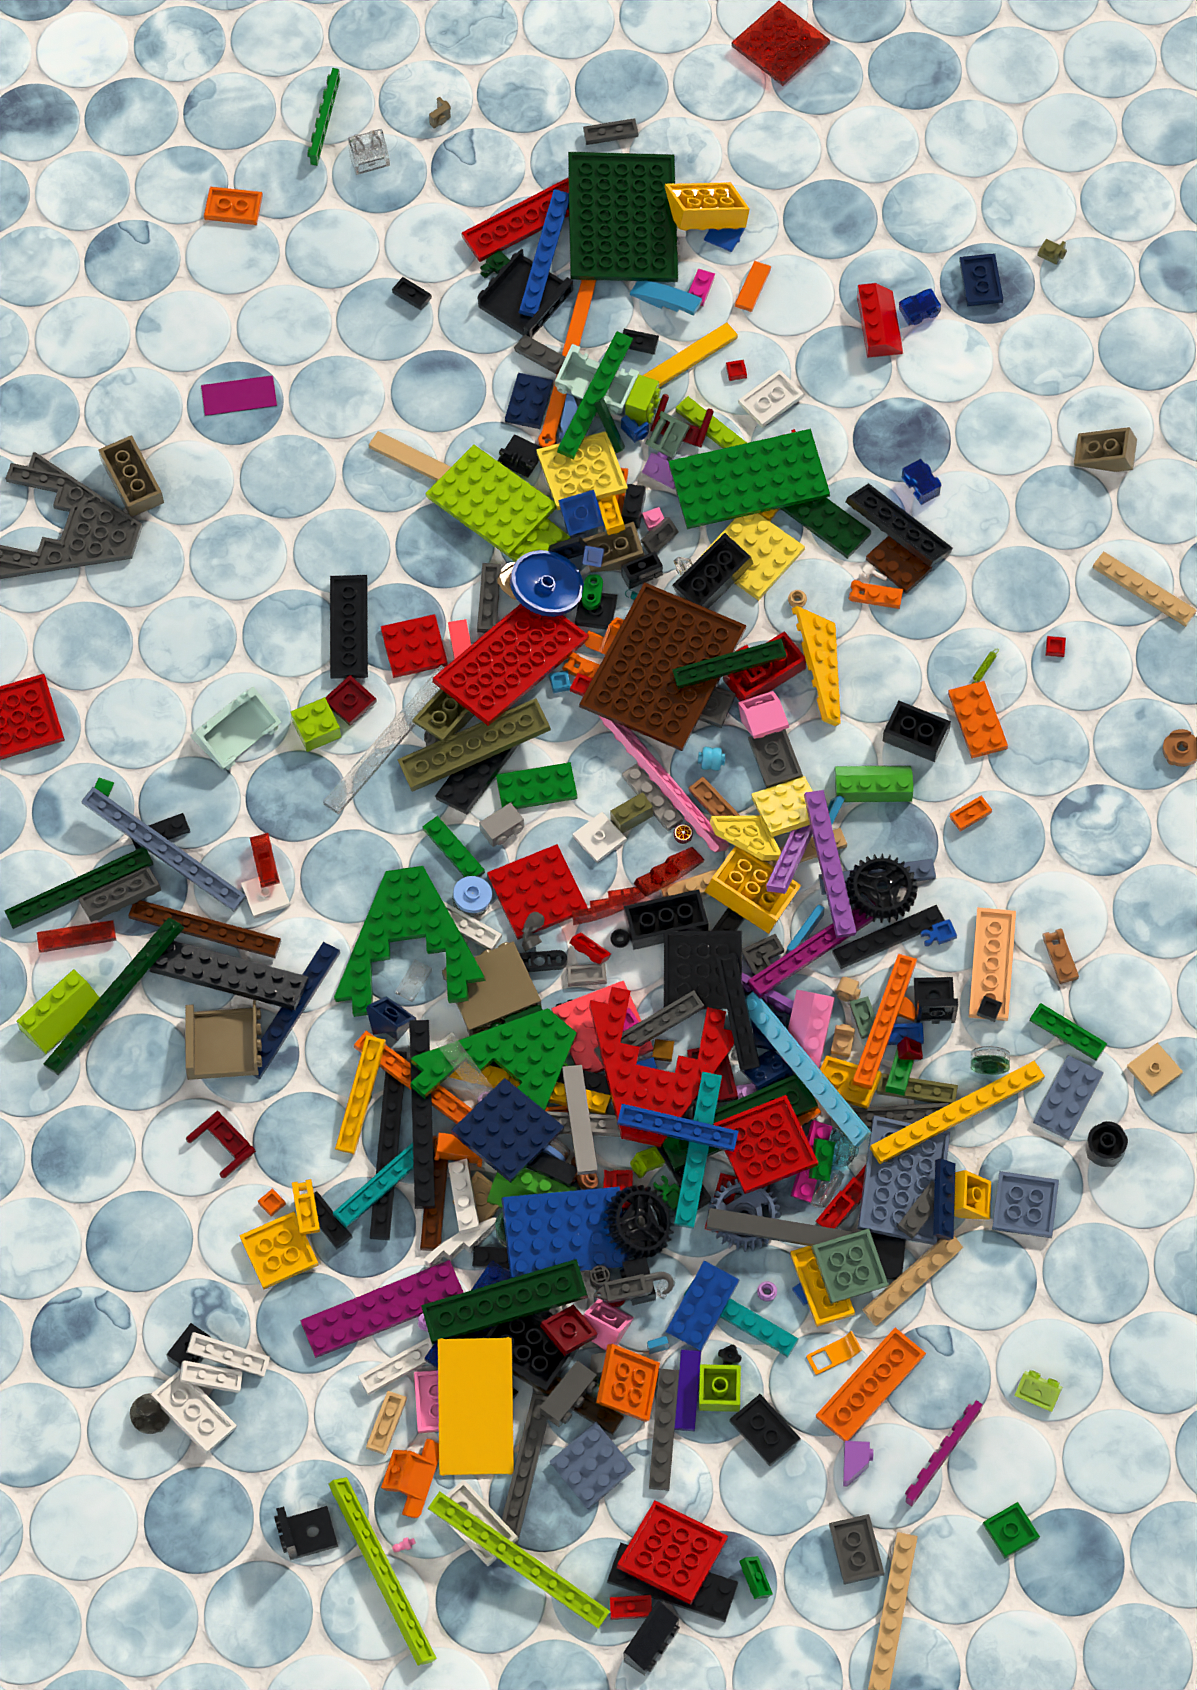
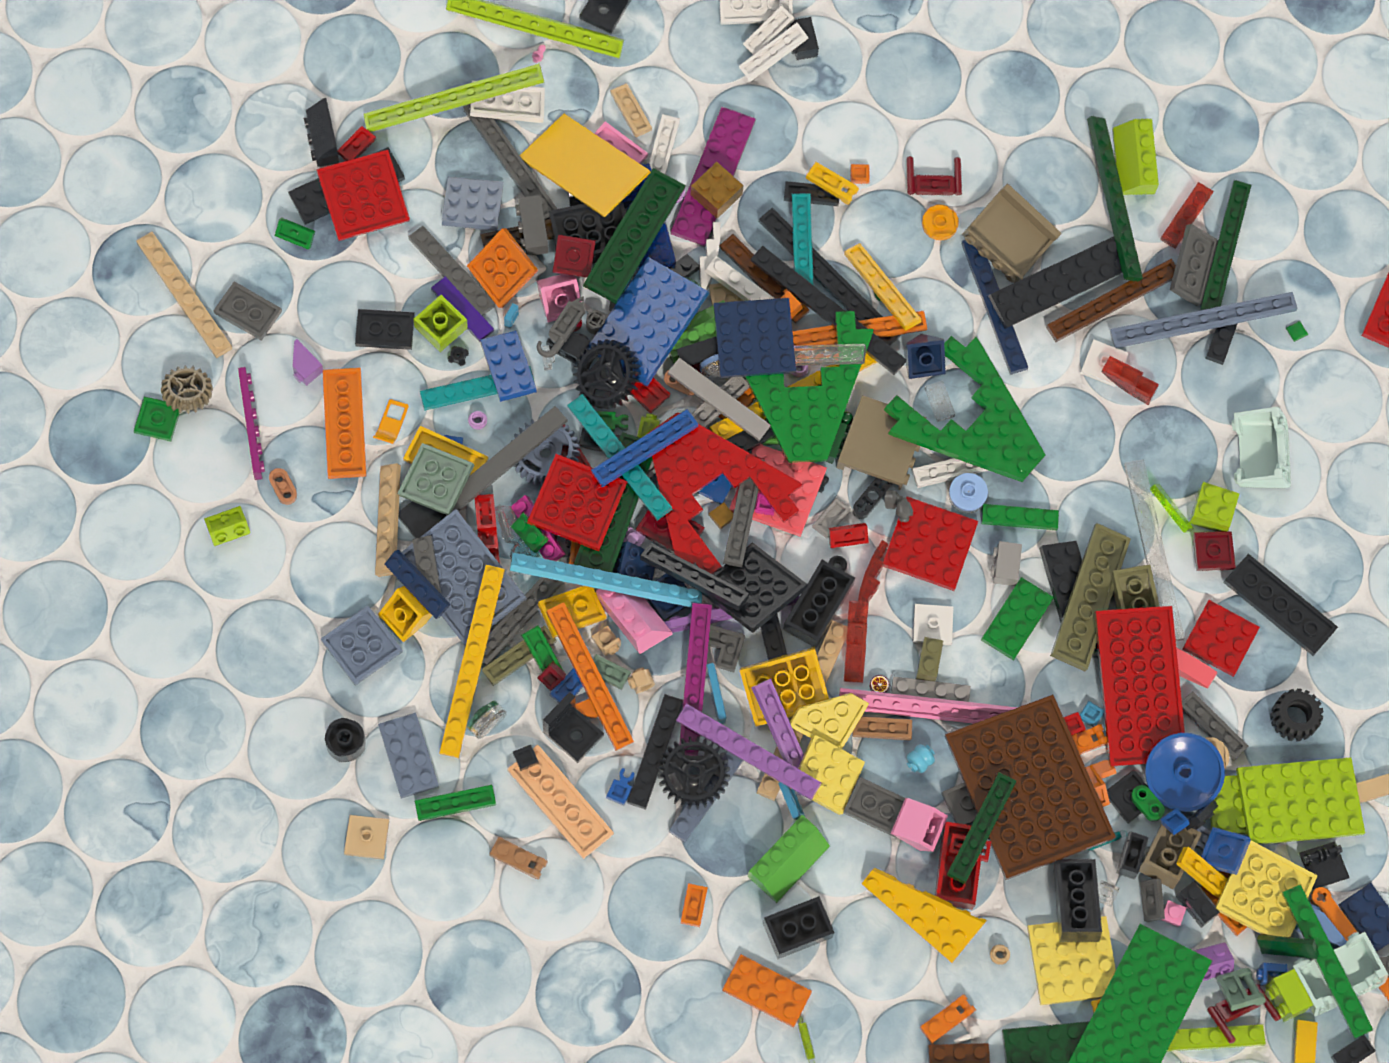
camera: 125 degrees right, 5 degrees up
yellow plate [239,1211,319,1290] -> none
orange plate [381,1439,439,1518] -> none
none -> dark tan gear [161,365,213,414]
none -> nougat plate [269,468,297,505]
none -> pearl gold brick [690,162,744,219]
none -> light orange tile [922,205,959,241]
none -> clear neon green tile [1150,484,1194,533]
none -> black tyre [1270,688,1324,742]

